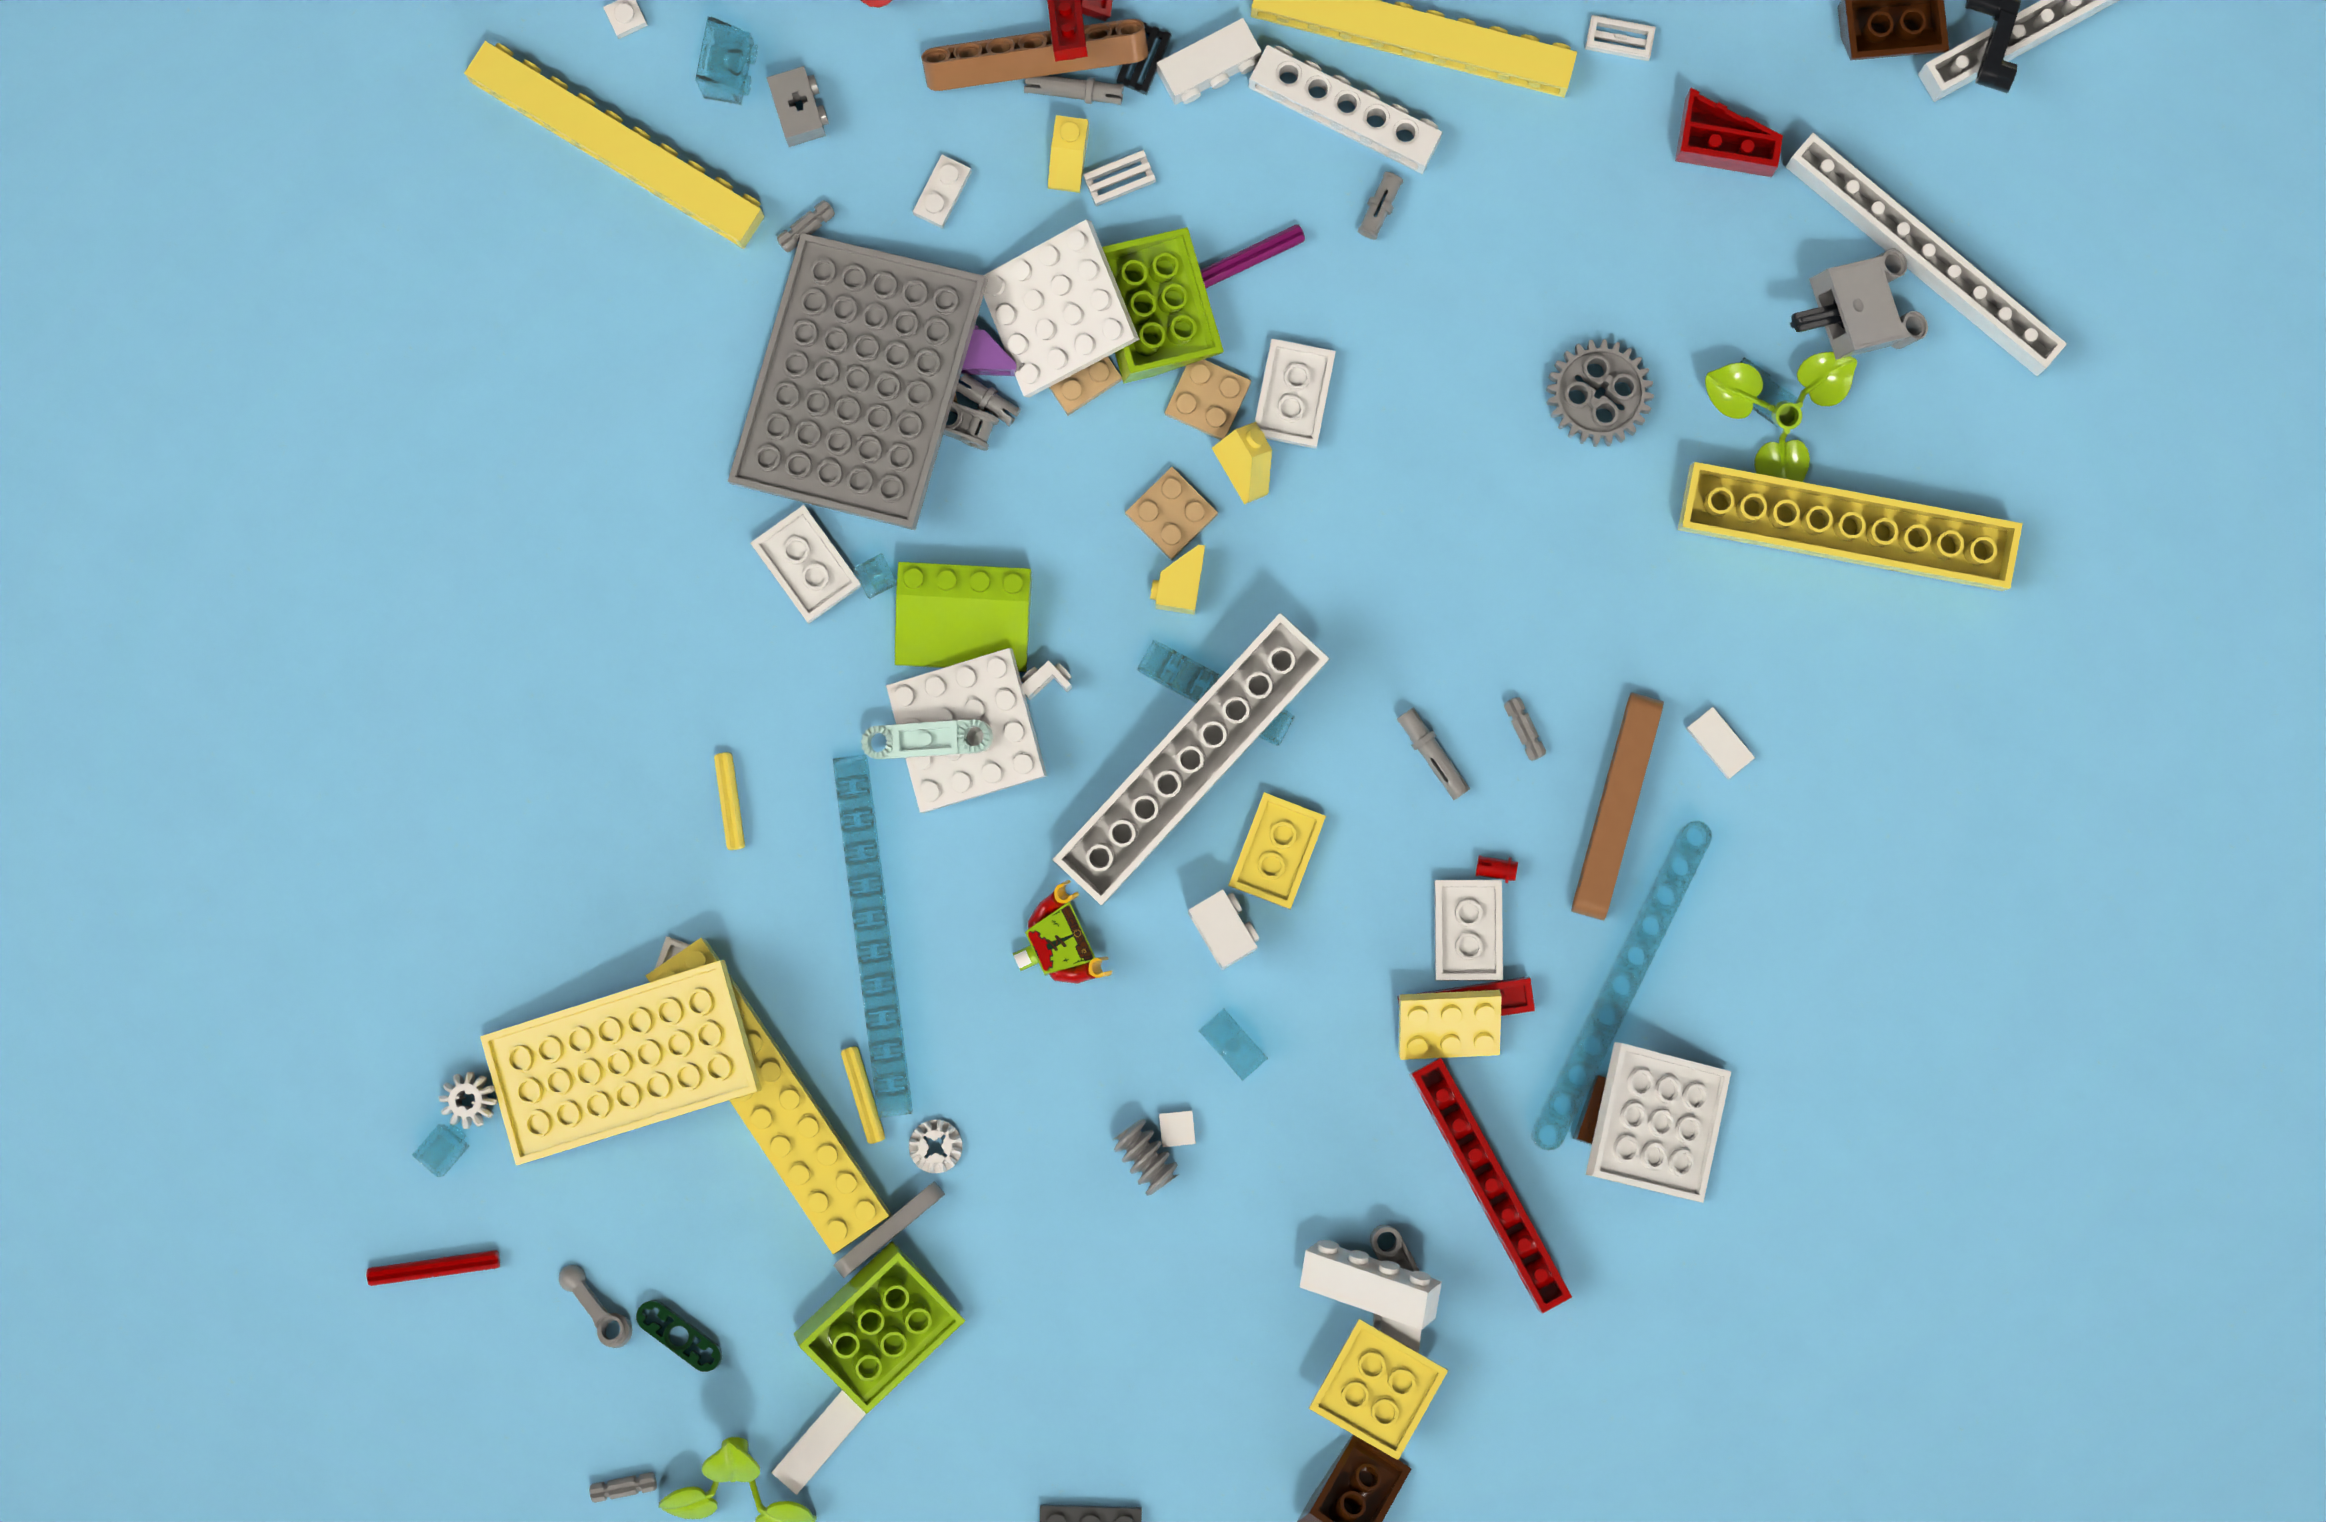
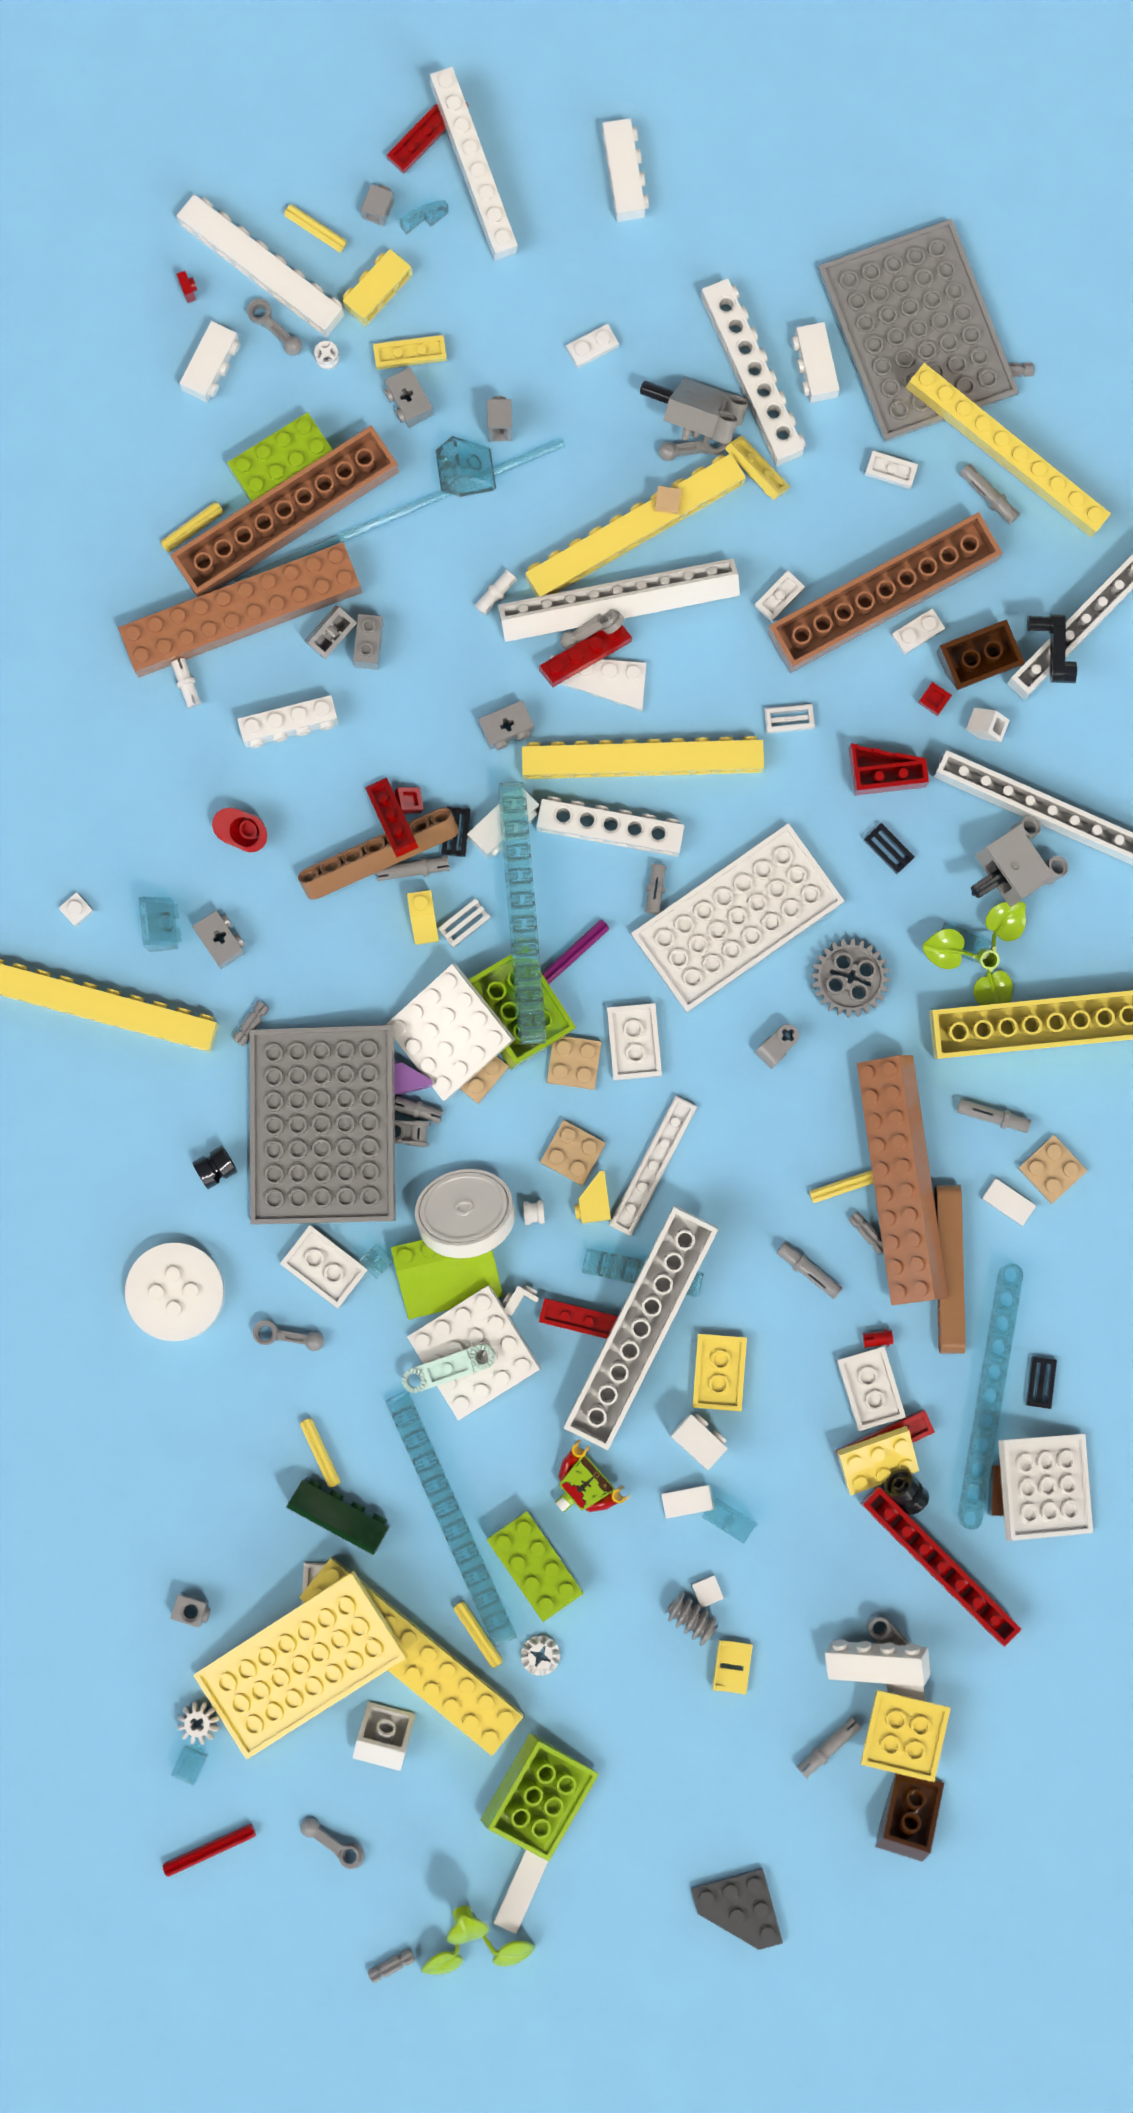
camera: 20 degrees left, 0 degrees up
dark green beam [636,1300,722,1372] -> none
light grey beam [833,1181,945,1278] -> none
white plate [913,155,972,229] -> none
light yellow slope [1212,422,1272,504] -> none
none -> white brick [125,1243,225,1341]
none -> light grey brick [170,1593,211,1628]
none -> black wheel [192,1145,238,1190]
none -> light grey piece [253,1320,324,1351]
none -> dark green slope [286,1478,390,1555]
none -> white slope [353,1701,416,1771]
none -> white brick [415,1169,515,1258]
none -> lime brick [486,1510,584,1622]
none -> clear light blue beam [498,782,546,1045]
none -> white wheel [523,1200,545,1225]
none -> red plate [539,1298,618,1339]
none -> white tile [609,1096,697,1237]
none -> white plate [631,823,845,1013]
none -> white tile [661,1485,715,1518]
none -> light yellow piece [712,1639,753,1694]
none -> light grey piece [754,1024,799,1069]
none -> light grey pin [796,1717,862,1779]
none -> light yellow axle [810,1170,874,1203]
none -> nougat brick [857,1055,948,1306]
none -> black tile [863,823,915,874]
none -> black wheel [885,1469,929,1515]
none -> red plate [918,682,952,716]
none -> light grey pin [956,1099,1031,1133]
none -> white brick [966,708,1010,742]
none -> tan plate [1018,1135,1087,1204]
none -> black tile [1026,1357,1057,1409]

